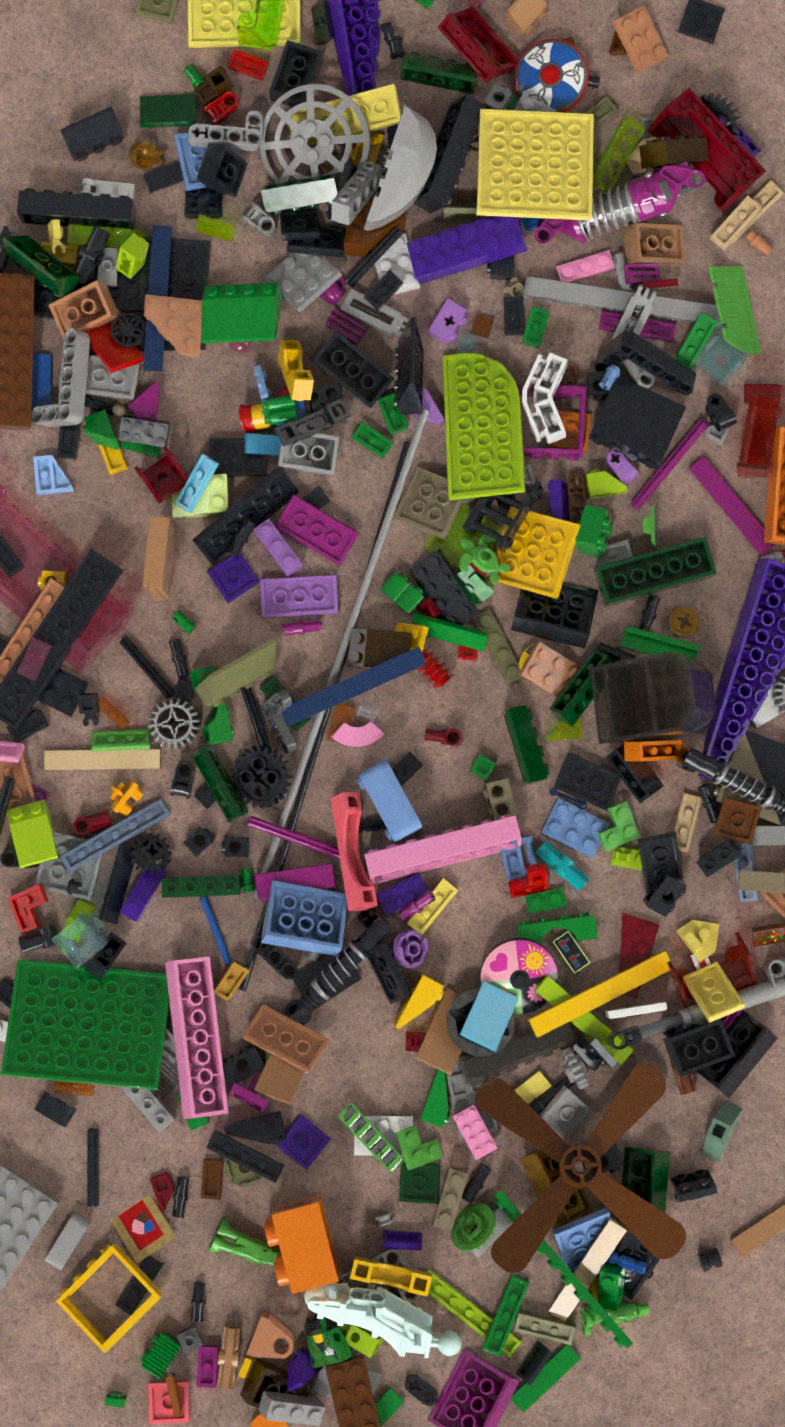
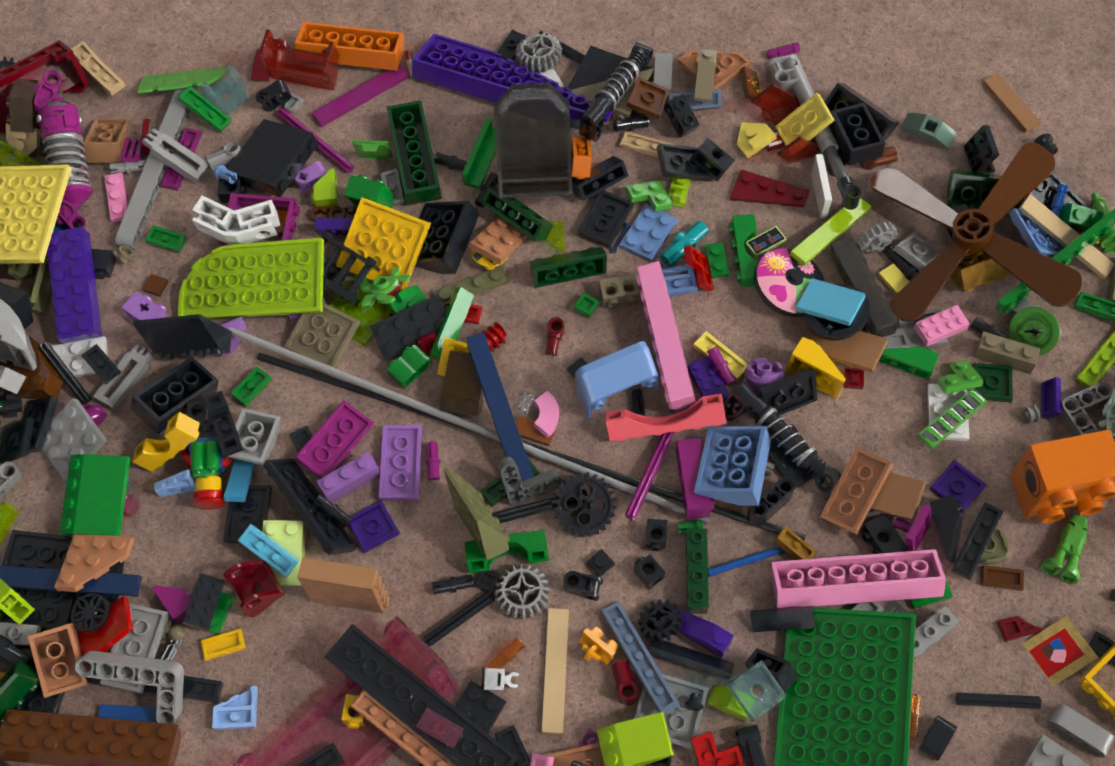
camera: 80 degrees left, 20 degrees down
green slope [83,410,120,450] -> none
bright green tile [92,729,150,752] -> none
green pin [172,610,196,634] -> none
black pin [172,1177,190,1218] -> none
dark green fence [192,746,249,823] -> none
magenta tile [325,308,367,345] -> none
yellow arch [350,1256,432,1297] -> none
green plate [377,393,409,436] -> none
clear light blue tile [457,334,478,354] -> none
black plate [503,296,524,336] -> none
yellow tile [528,950,674,1037] -> none
black bracket [571,1032,617,1071] -> none
black beam [595,331,696,395] -> none
pearl gold gear [669,606,700,637] -> none
nougat pin [745,229,774,257] -> none
none -> black tile [750,606,816,632]

